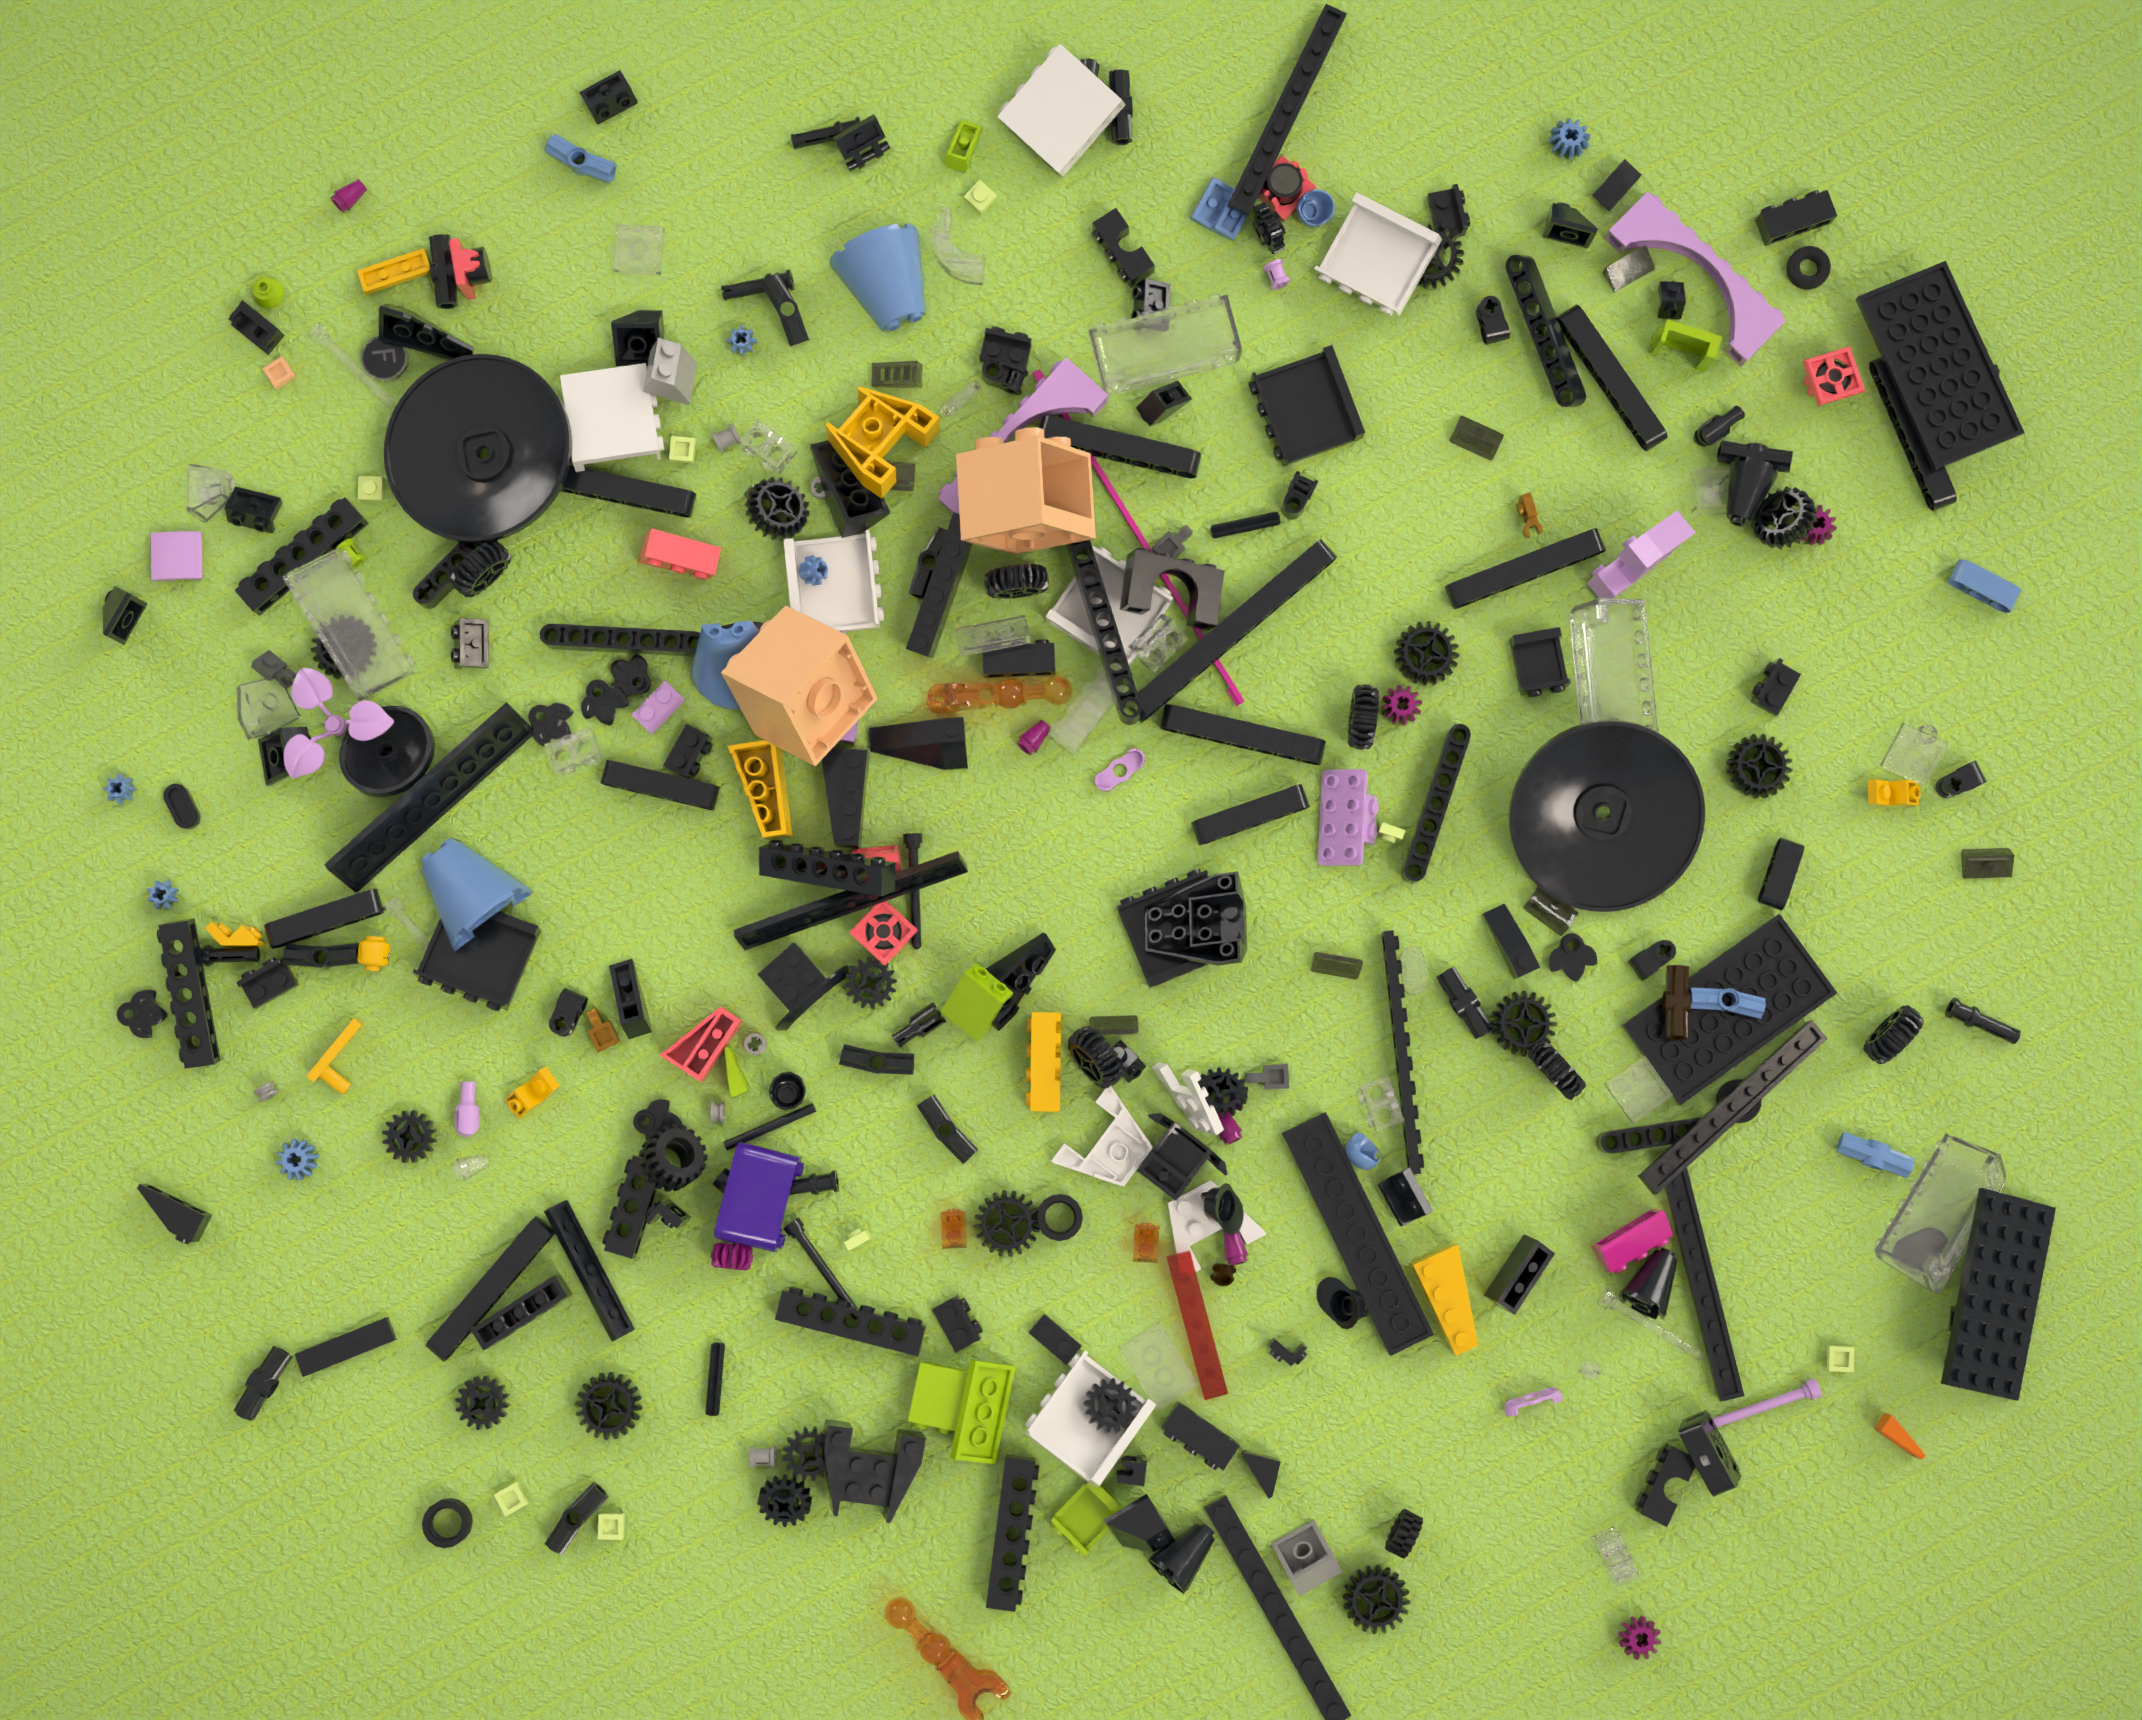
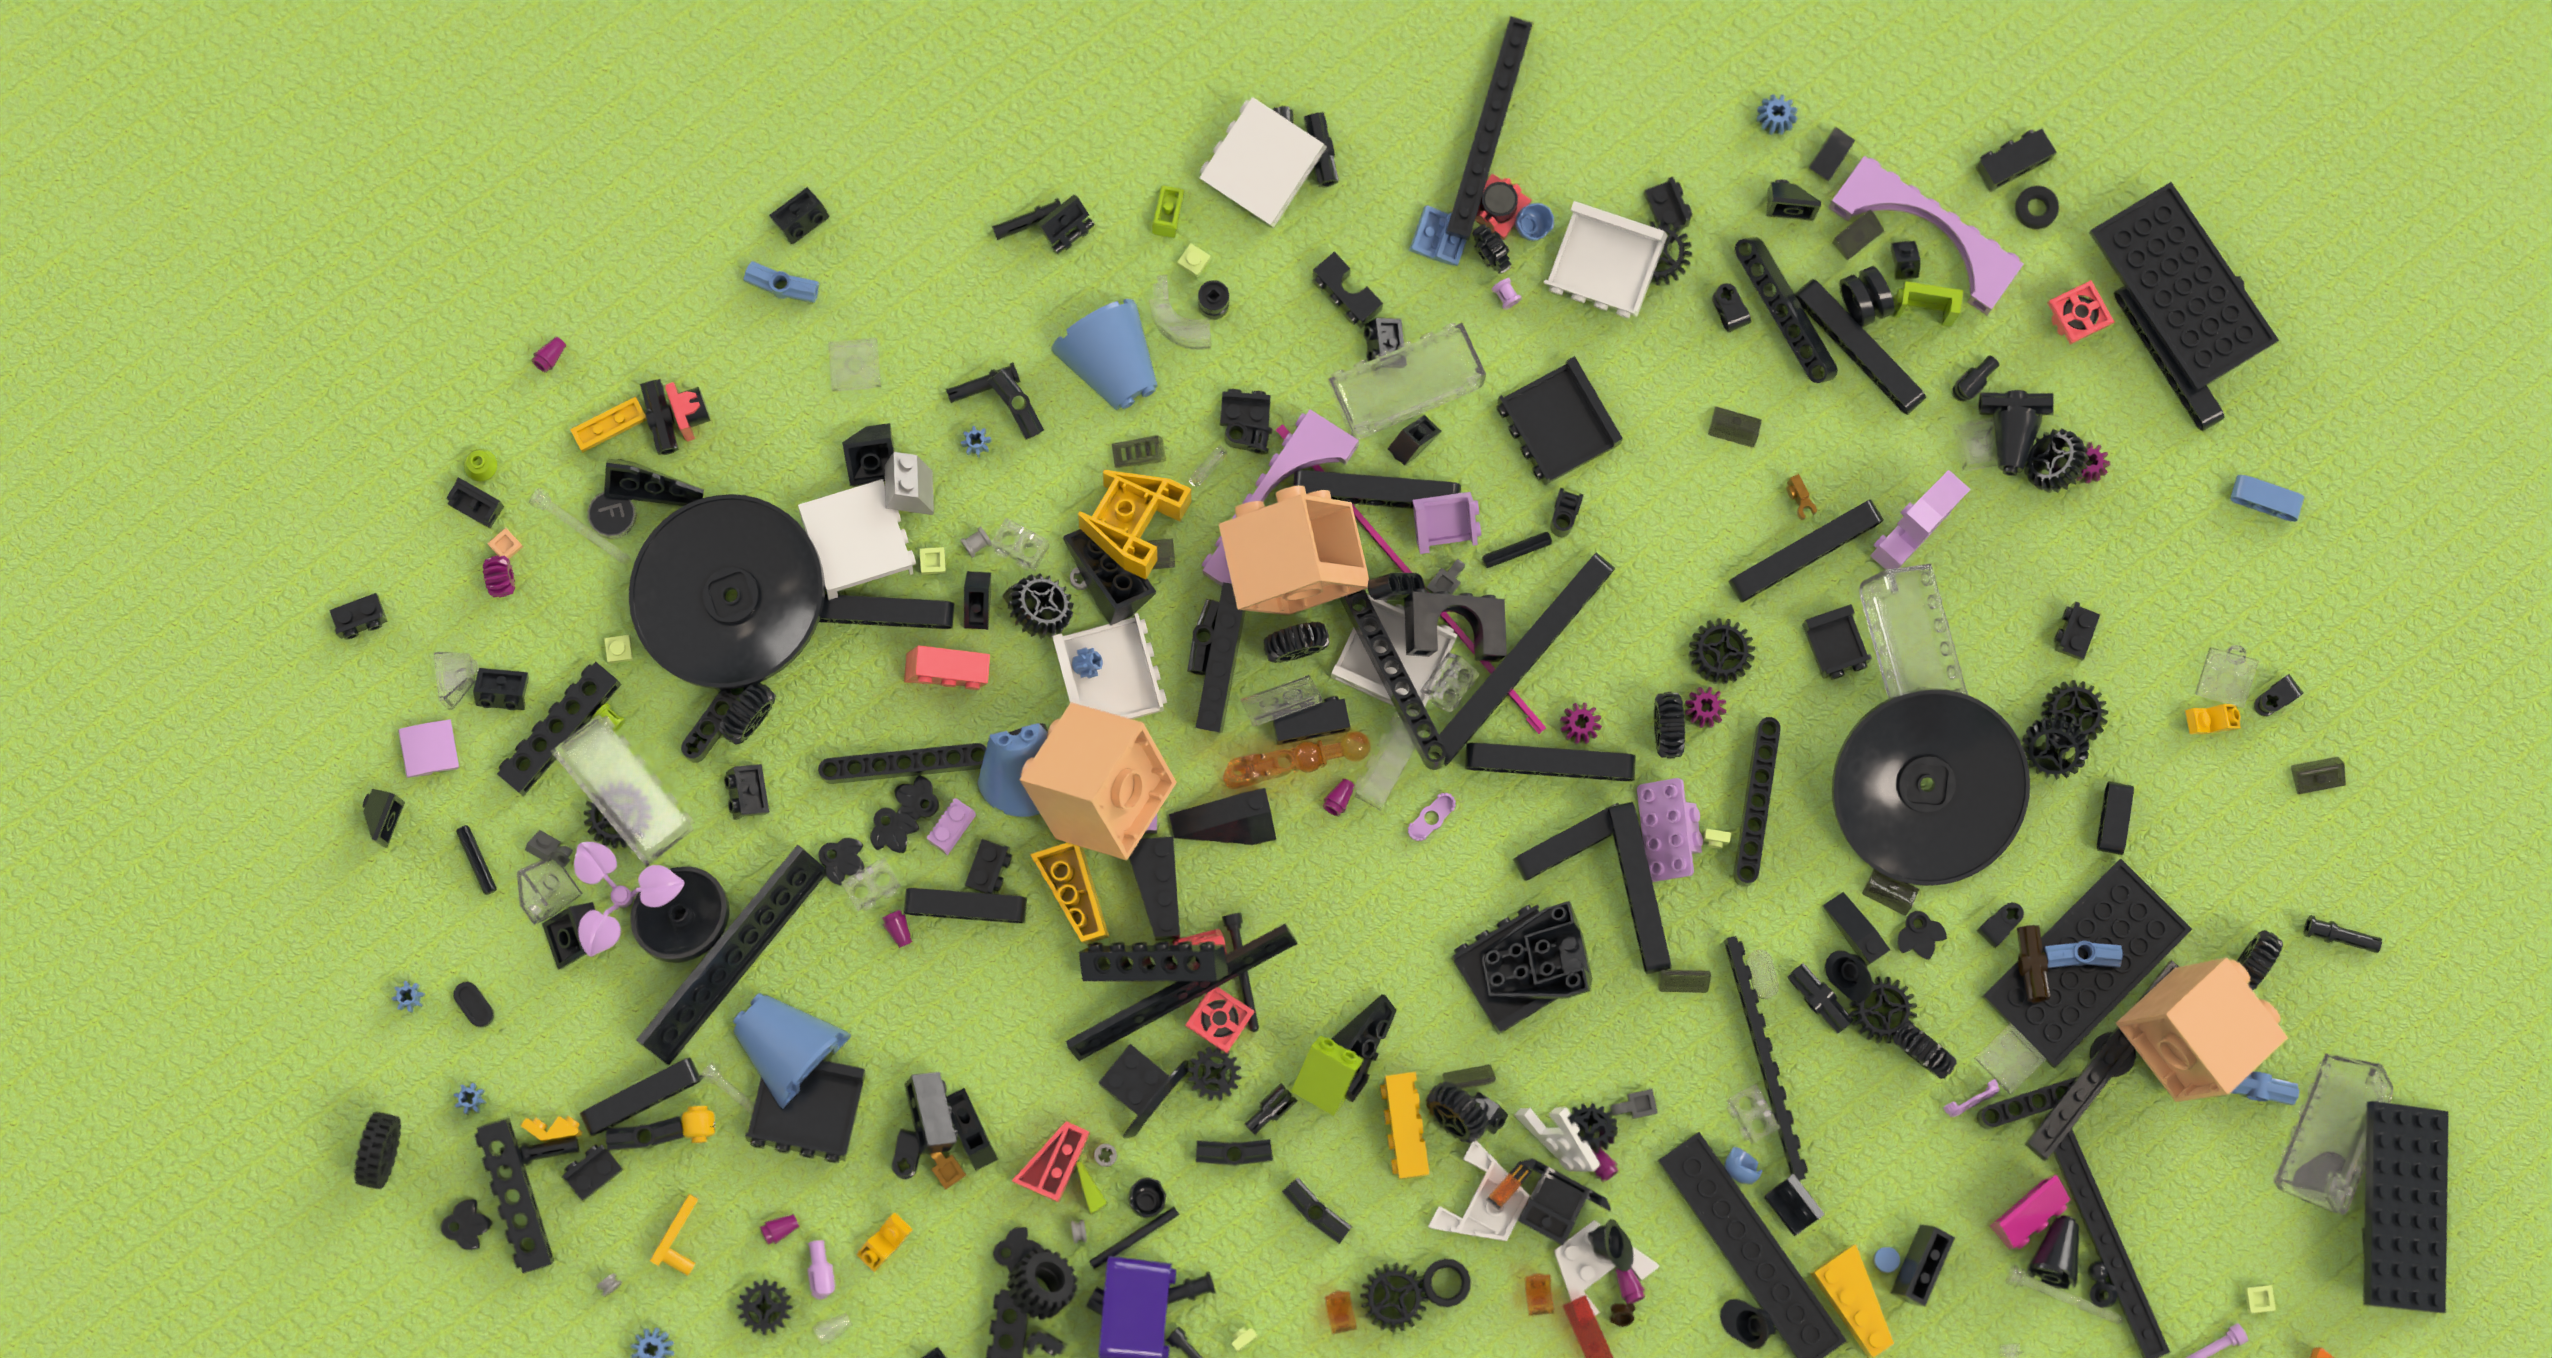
camera: 15 degrees left, 5 degrees down
none -> black bracket [330,593,388,640]
none -> black wheel [354,1112,401,1190]
none -> black axle [456,825,497,895]
none -> magenta gear [483,555,515,598]
none -> magenta cone [760,1214,799,1245]
none -> magenta cone [882,909,913,948]
none -> brick [904,1072,957,1155]
none -> black slope [964,571,991,630]
none -> black wheel [1198,280,1229,320]
none -> black beam [1367,573,1425,600]
none -> lavender panel [1412,492,1481,554]
none -> clear orange piece [1486,1161,1532,1210]
none -> magenta gear [1560,703,1602,744]
none -> black beam [1608,802,1671,974]
none -> black piece [1825,950,1872,1002]
none -> black wheel [1839,266,1894,327]
none -> medium blue tile [1873,1247,1900,1273]
none -> lavender piece [1943,1079,2000,1117]
none -> black gear [2022,714,2090,780]
none -> black plate [2088,1261,2117,1308]
none -> light nougat piece [2116,957,2288,1102]

